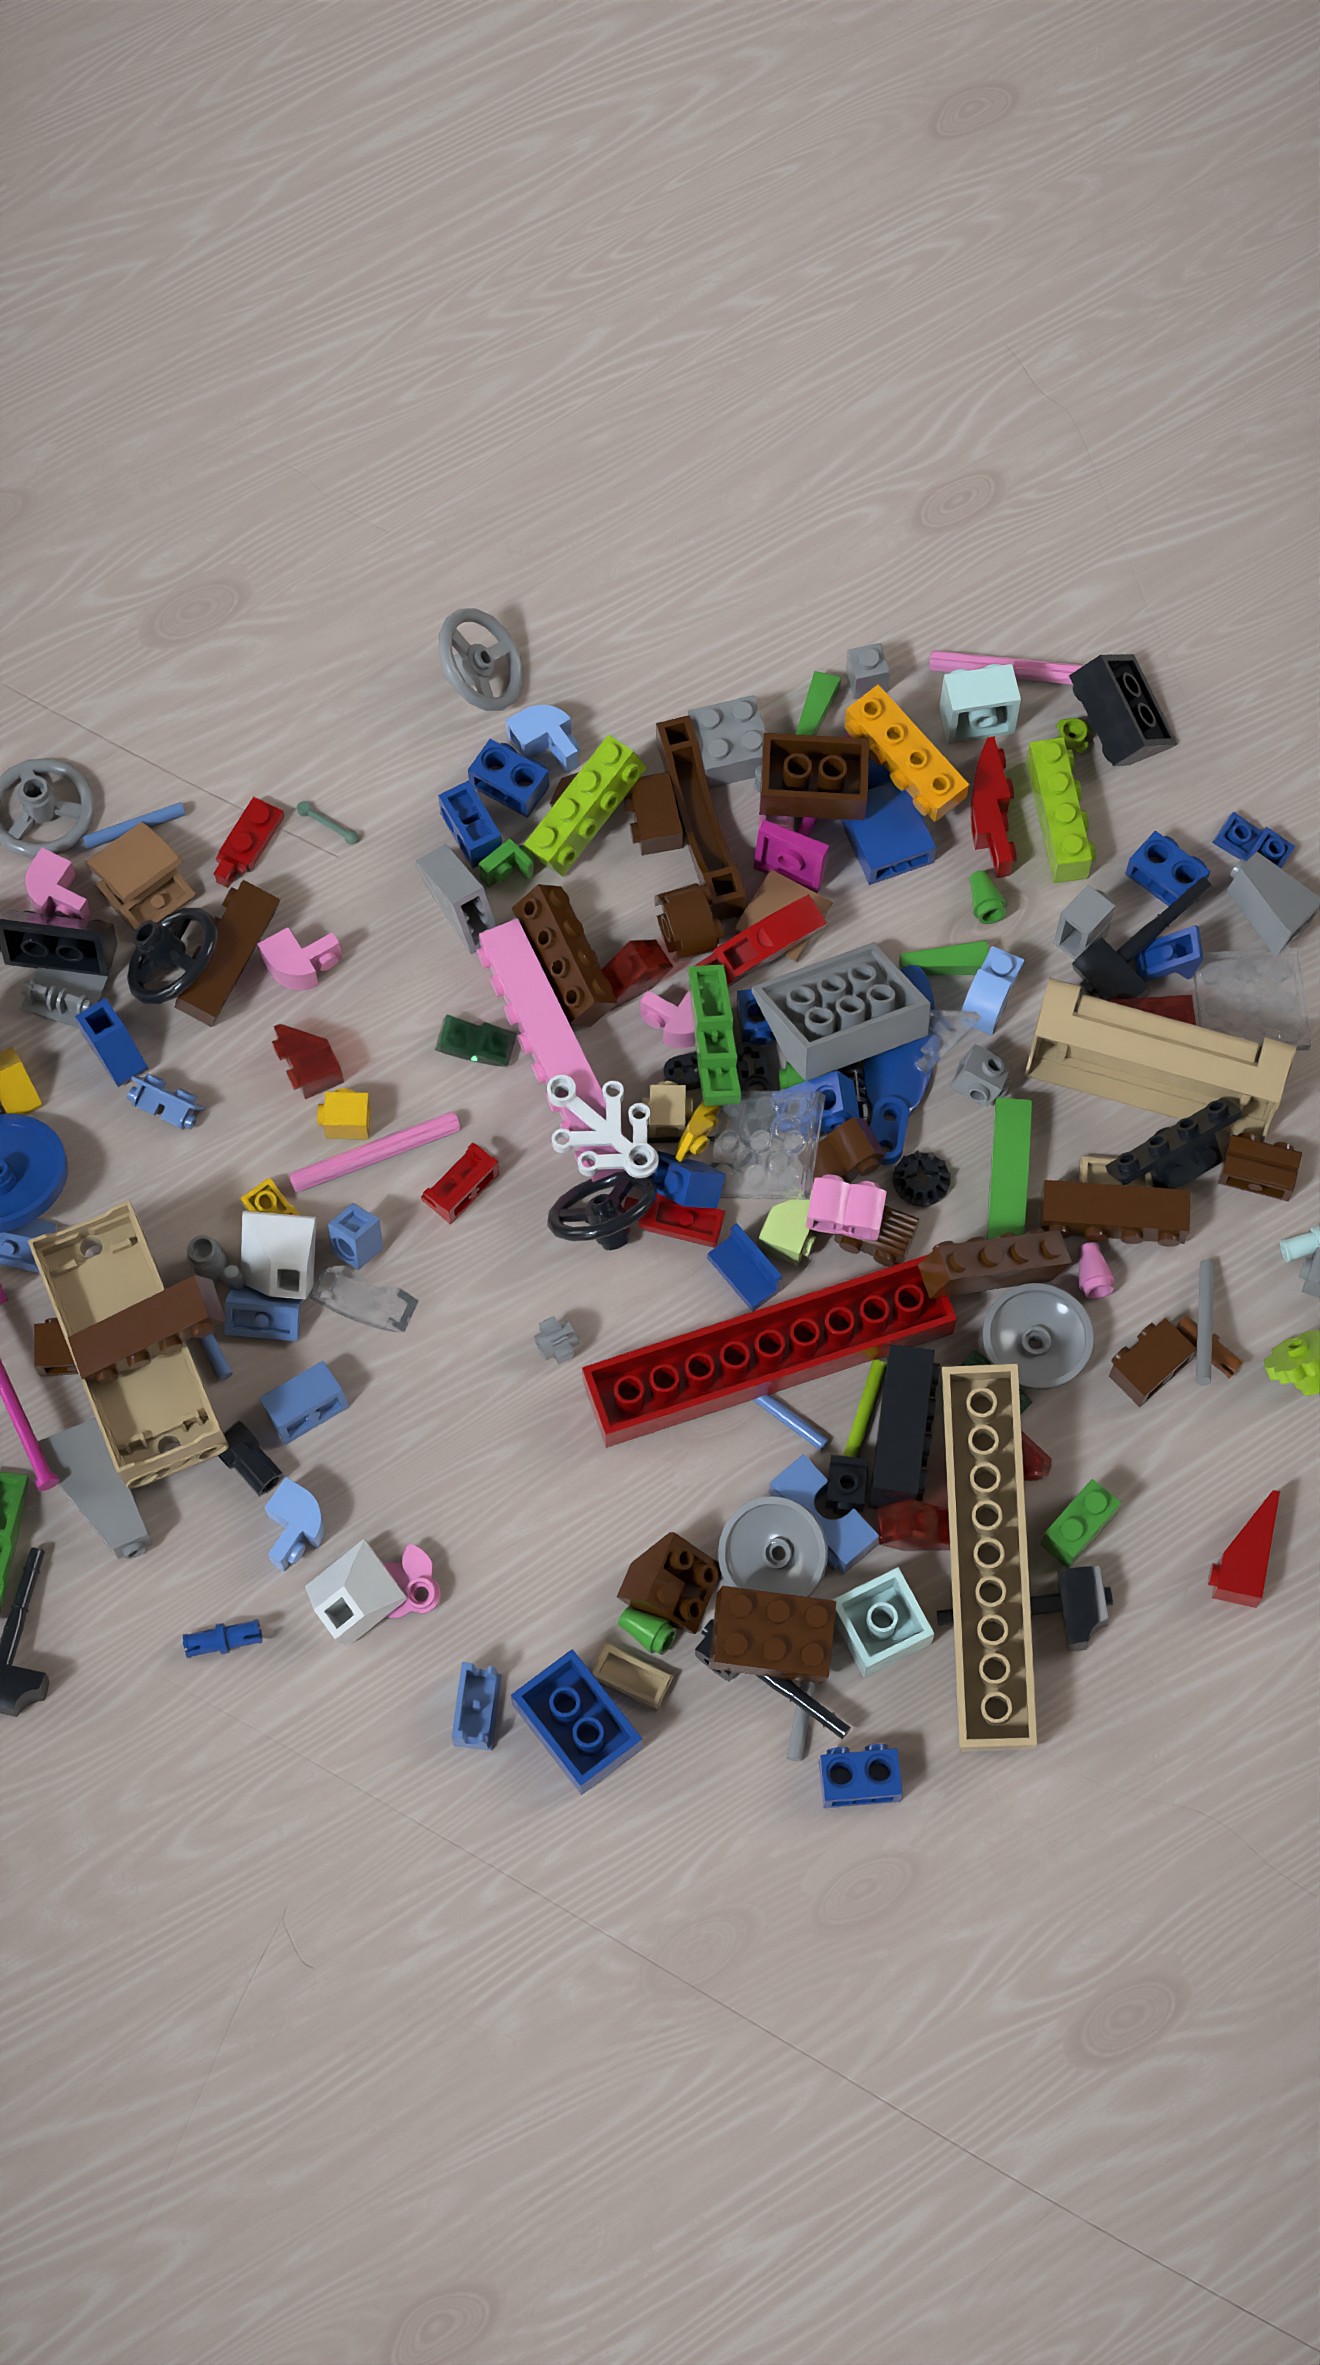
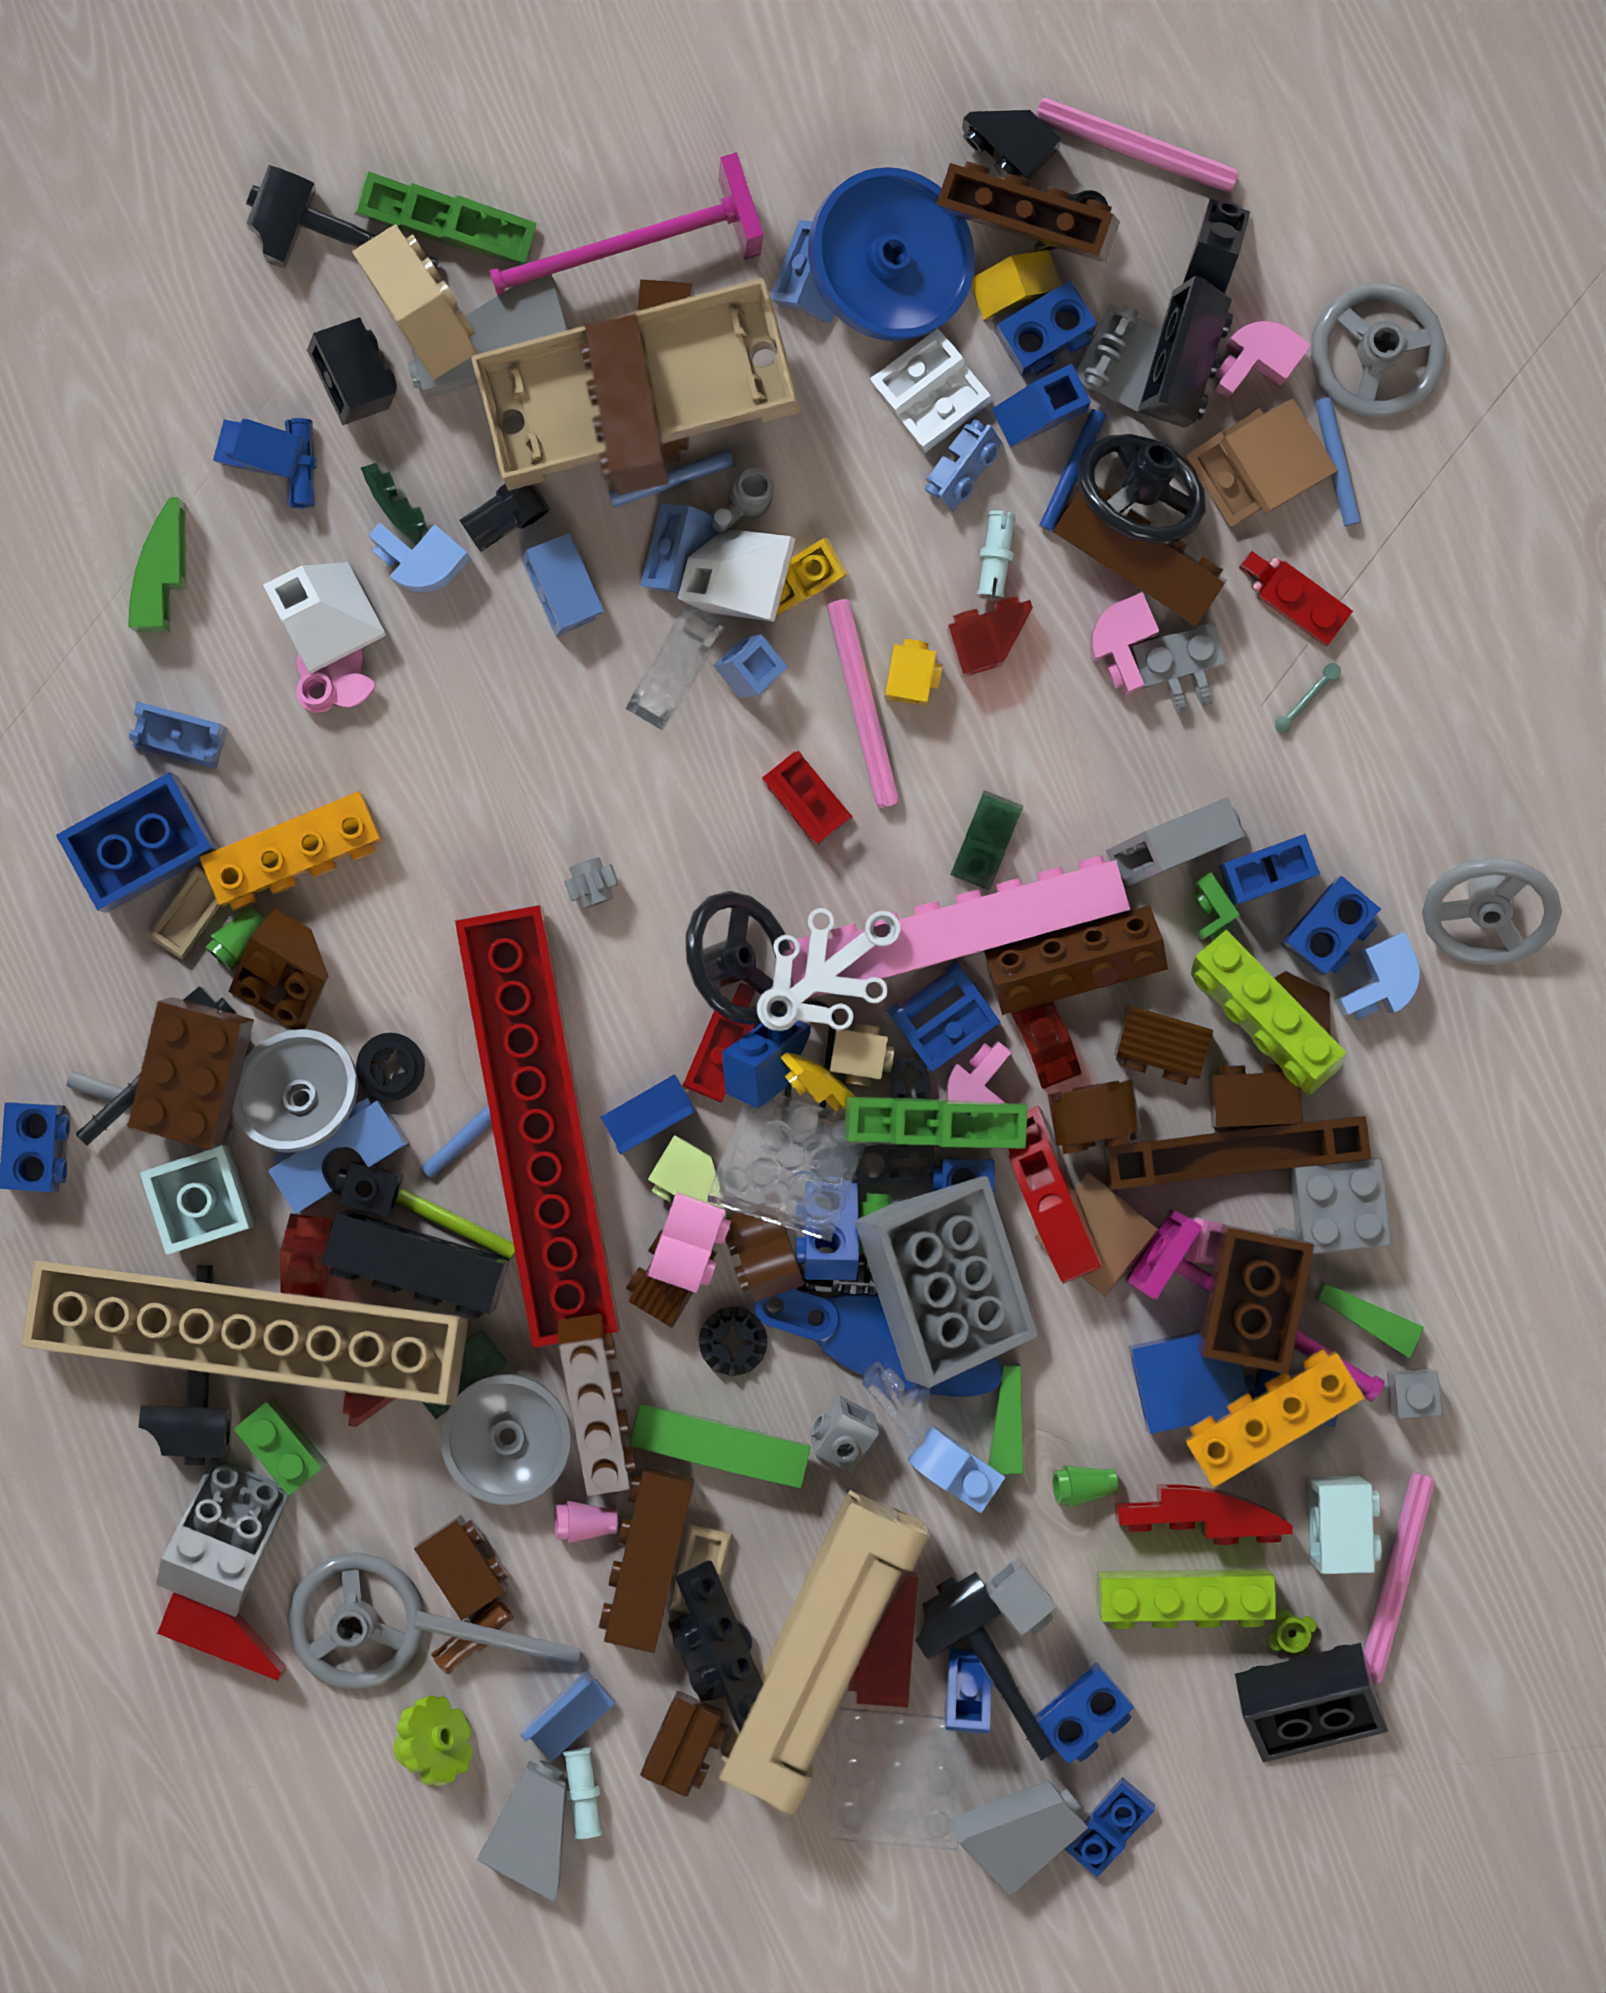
camera: 95 degrees right, 20 degrees up
none -> bright green slope [128,497,186,632]
none -> light grey slope [156,1458,290,1617]
none -> light orange brick [199,791,382,911]
none -> blue slope [213,419,304,479]
none -> light grey piece [287,1552,423,1690]
none -> black brick [307,317,397,425]
none -> tan brick [352,224,477,380]
none -> black gear [356,1033,425,1101]
none -> clear green slope [361,462,428,546]
none -> medium blue panel [520,1669,616,1762]
none -> white slope [870,328,993,453]
none -> blue plate [886,960,1001,1072]
none -> light aqua pin [977,510,1016,601]
none -> blue brick [995,280,1097,376]
none -> blue bar [1039,409,1107,533]
none -> reddish brown brick [1113,1005,1213,1085]
none -> light grey hinge [1131,622,1226,713]

